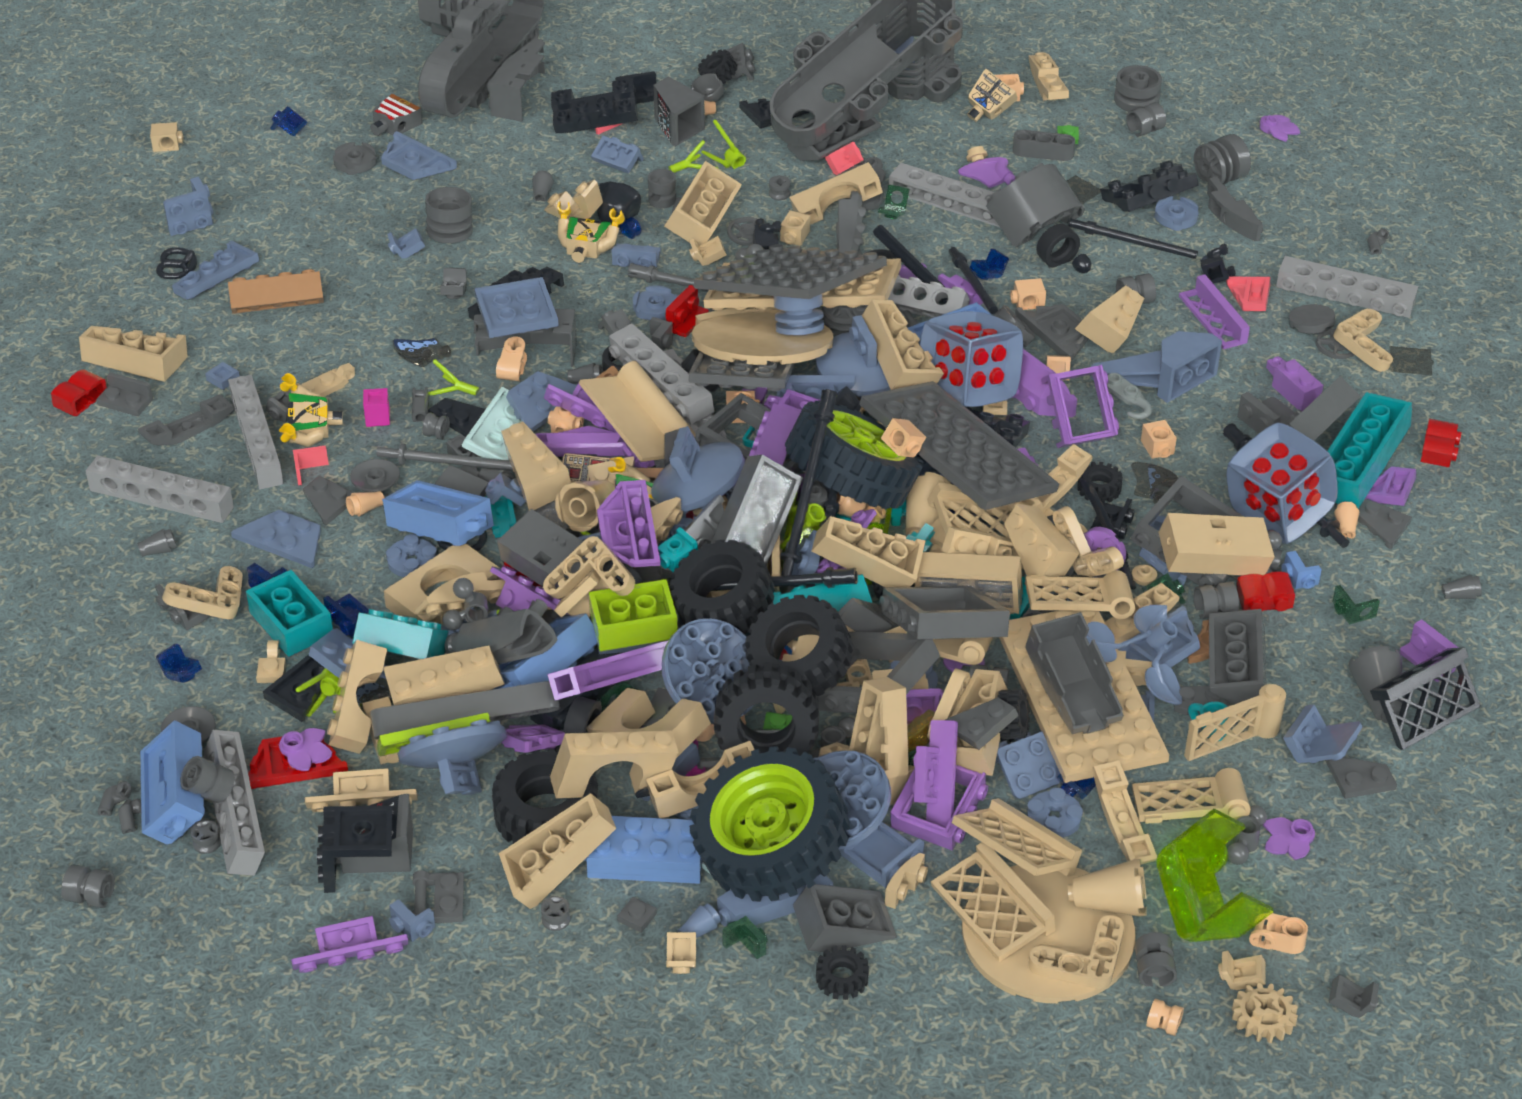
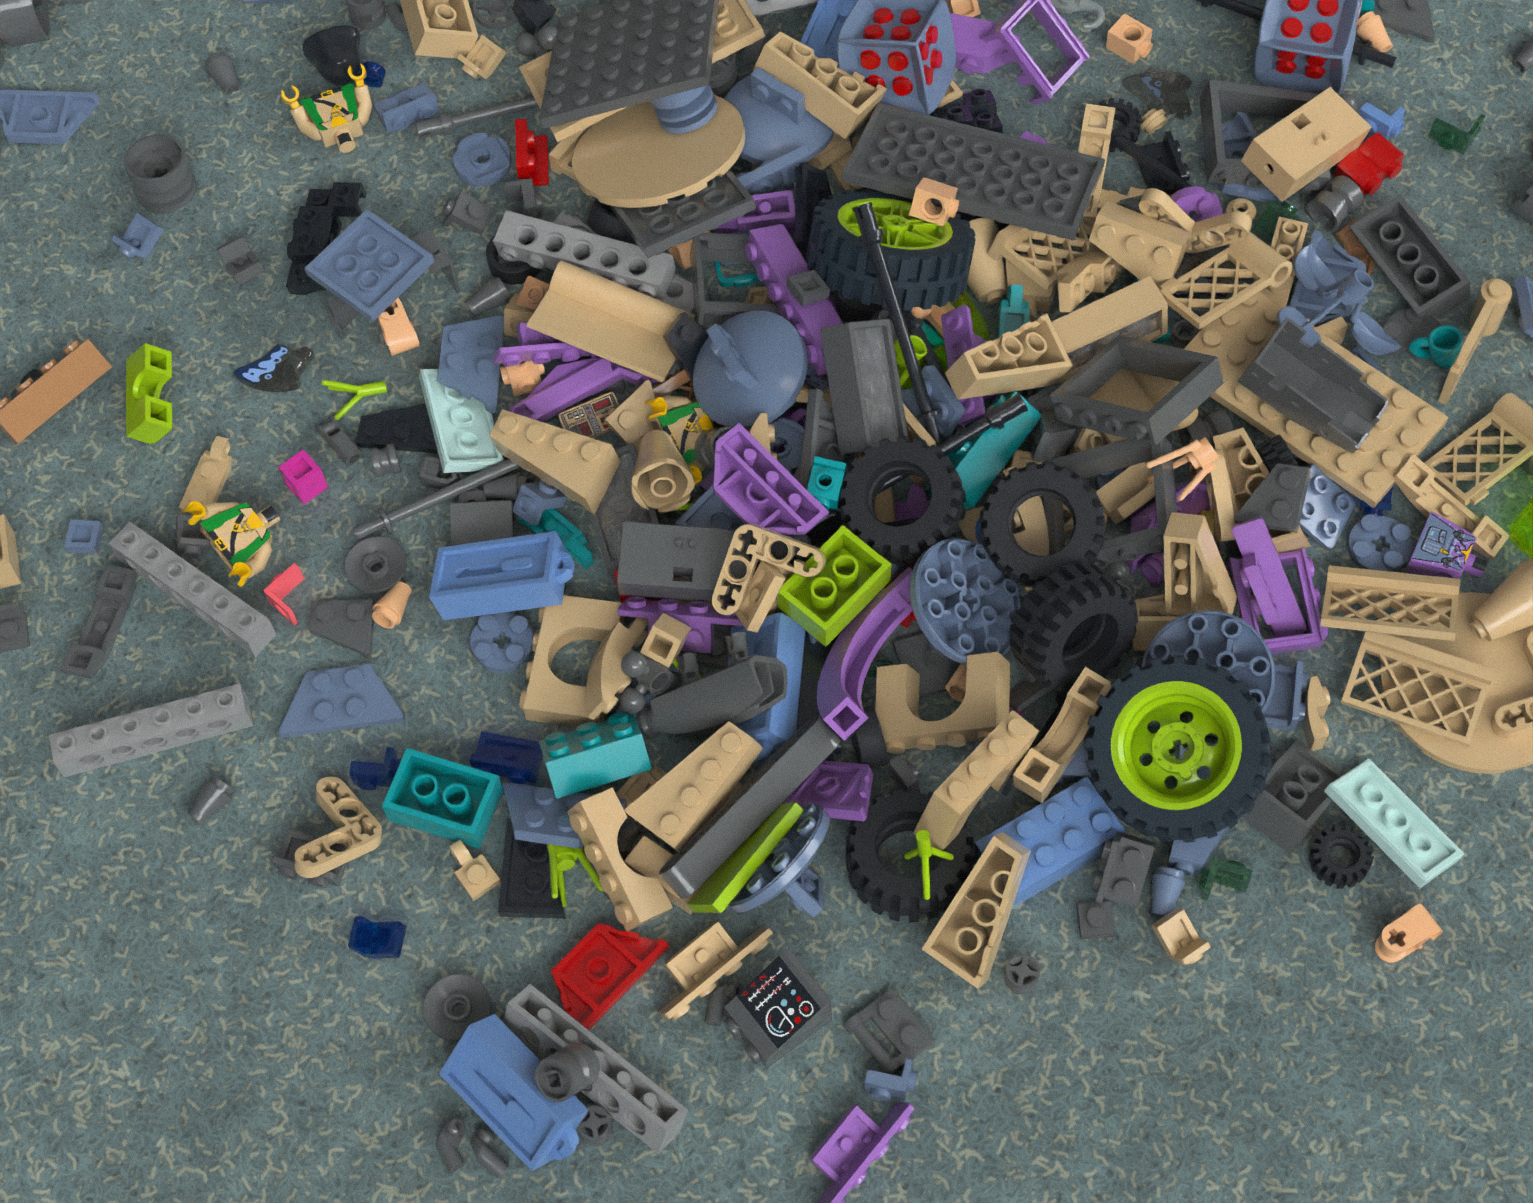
camera: 30 degrees left, 20 degrees up
medium lavender plate [279,728,332,771] -> none
black bracket [317,806,393,893] -> none
tan slope [544,179,603,219] -> none
none -> lime arch [126,343,172,444]
none -> tan brick [640,613,692,668]
none -> dark grey plate [786,270,830,306]
none -> lime plant [904,830,954,900]
none -> dark grey bracket [1092,831,1156,908]
none -> tan plate [1141,108,1168,135]
none -> light nougat plant [1146,437,1219,501]
none -> light aqua tile [1324,758,1464,888]
none -> light nougat piece [1374,903,1443,963]
none -> torso [1405,511,1488,579]

